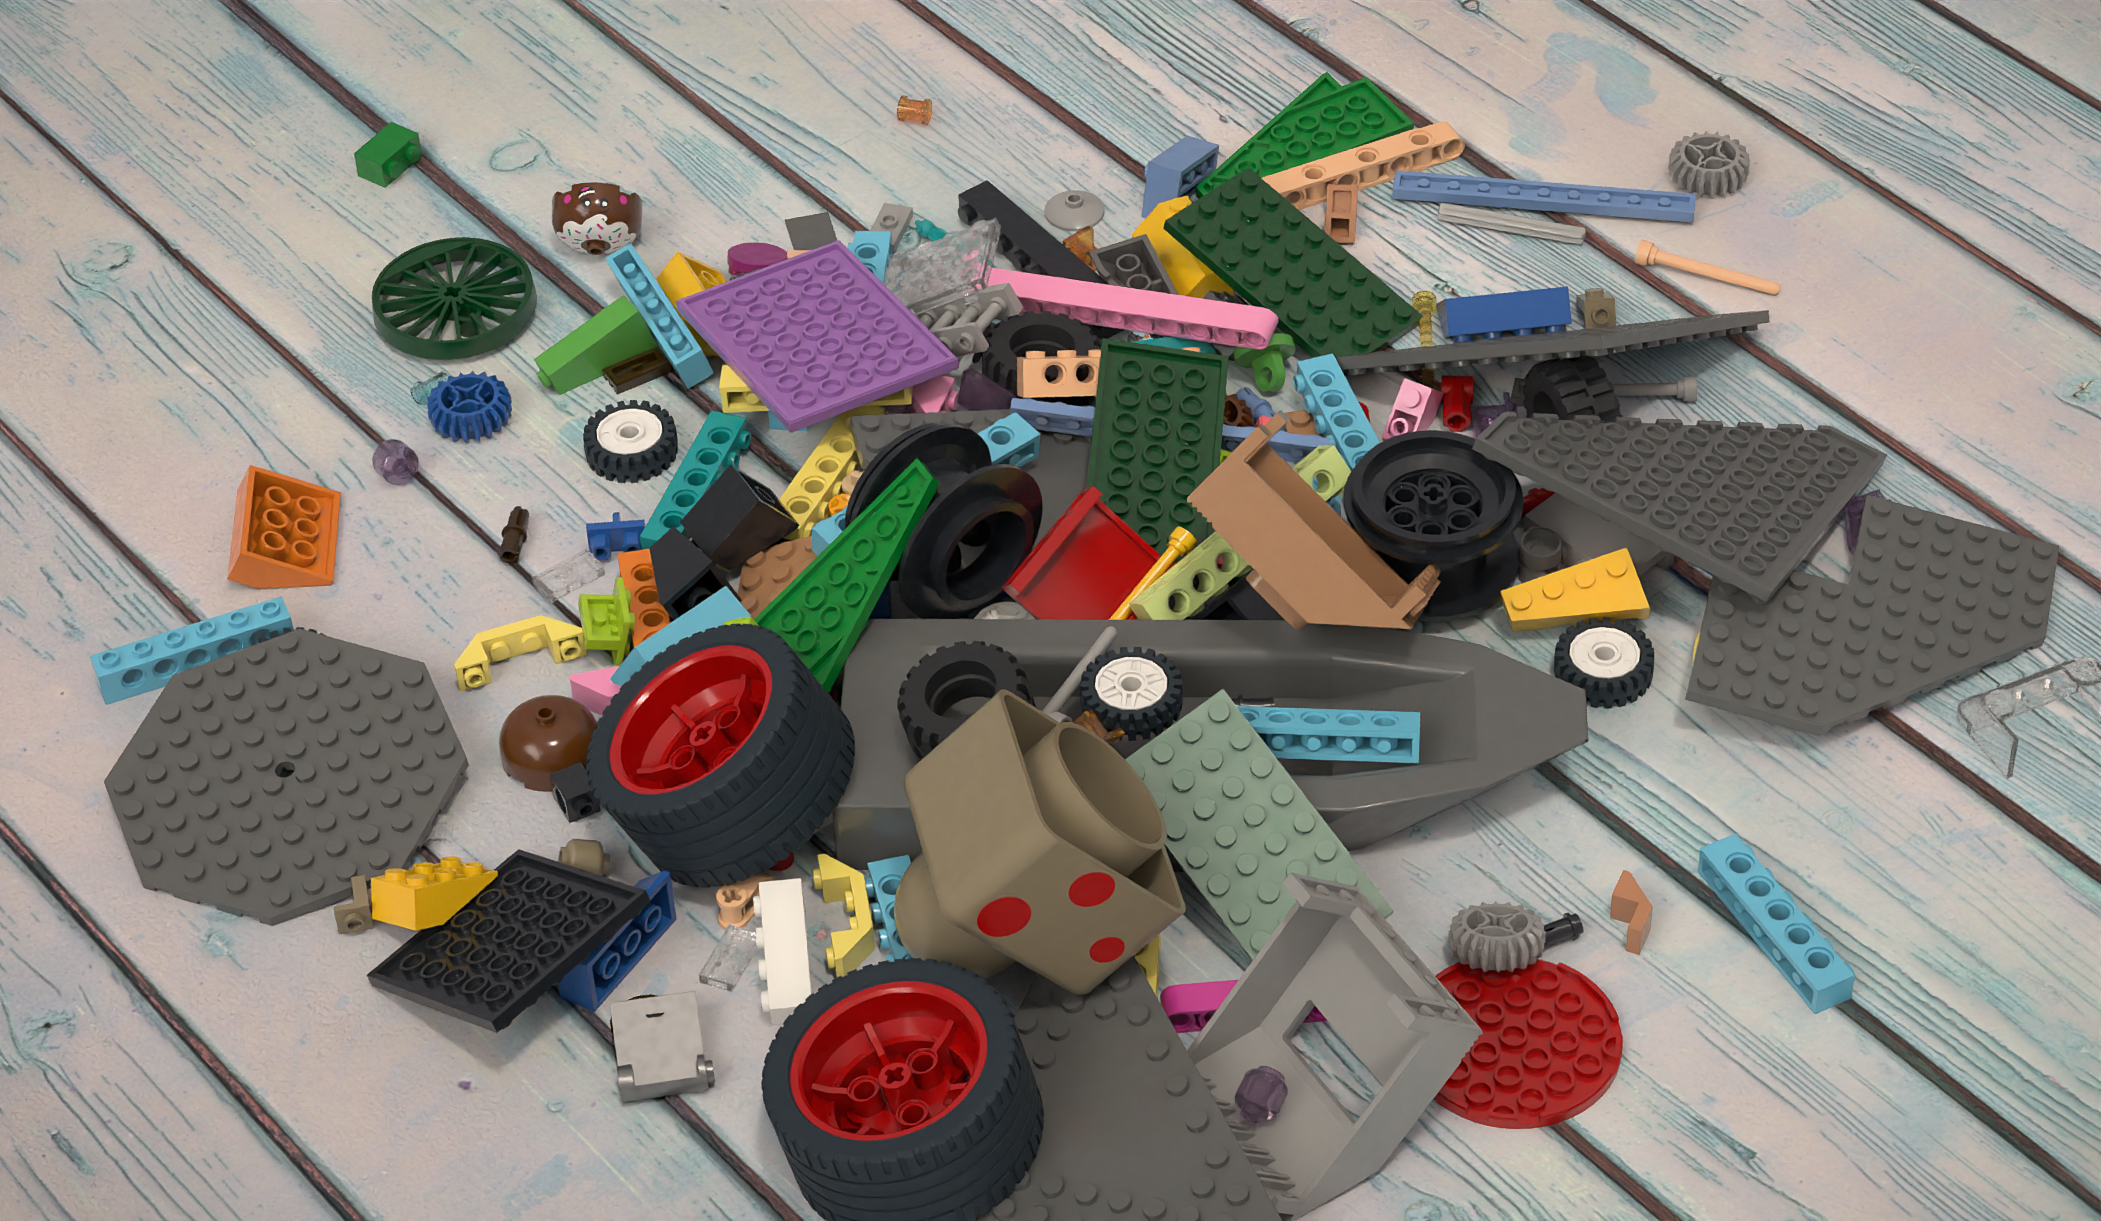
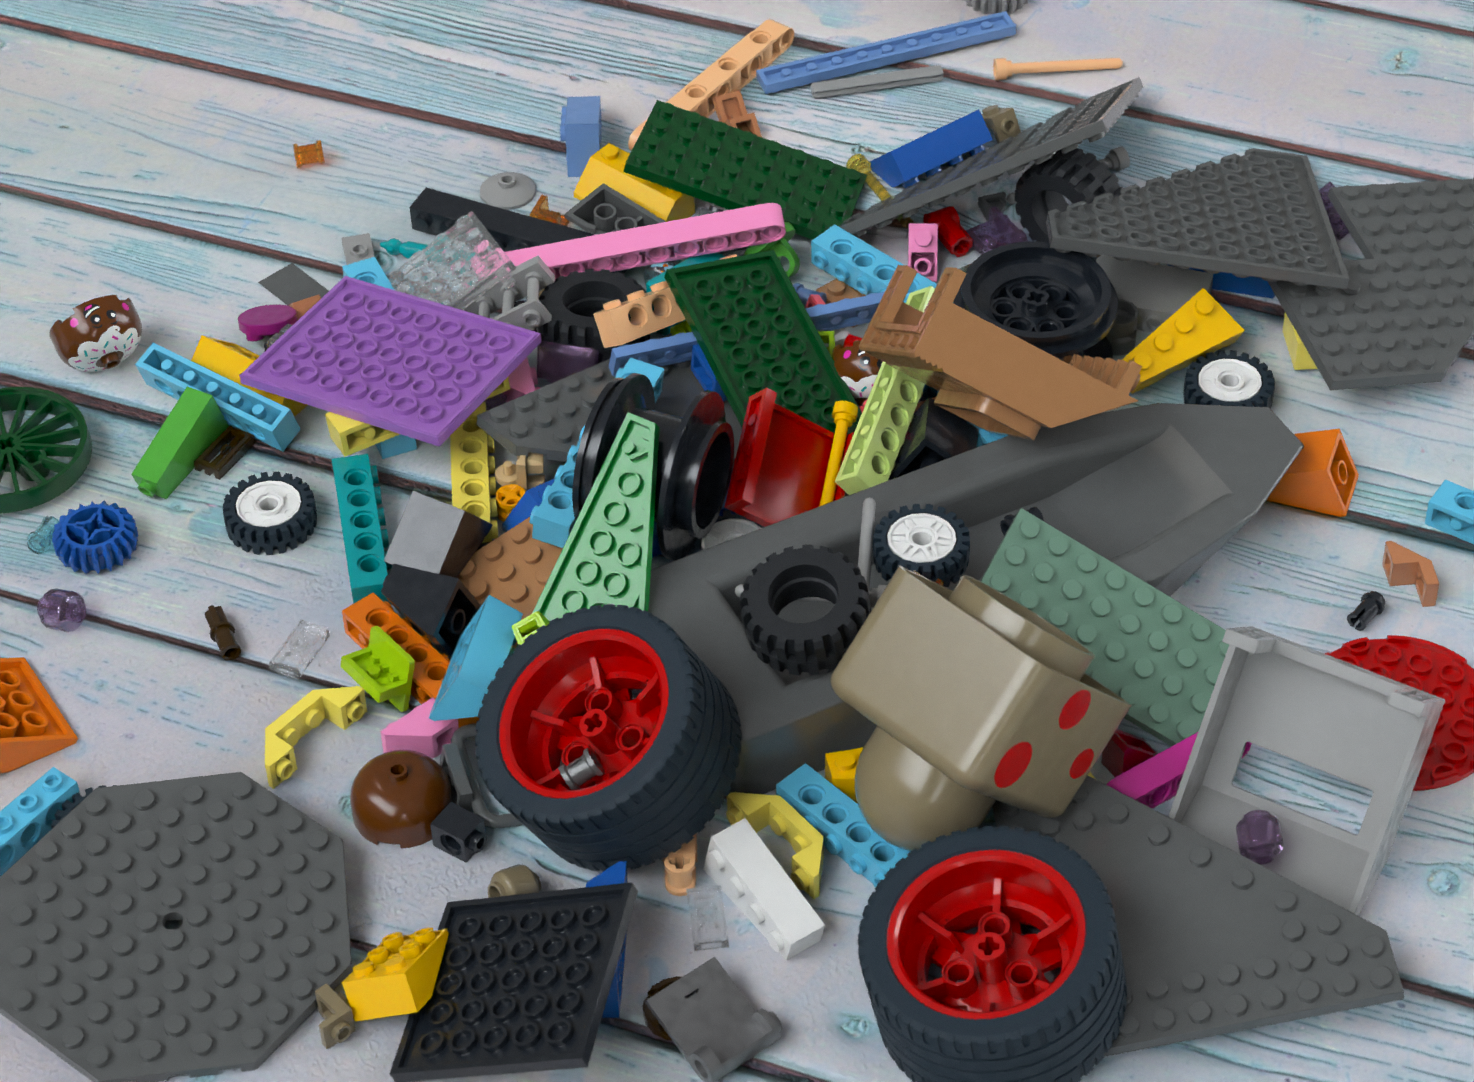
camera: 30 degrees left, 0 degrees up
blue hips [586,512,645,561] -> none
green wing [1196,72,1414,199] -> none
medium azure brick [1237,706,1420,763] -> none
light grey gear [1449,901,1546,973] -> none
none -> dark grey bush [558,748,605,790]
none -> dark red slope [1101,729,1158,777]
none -> orange slope [1266,429,1359,517]

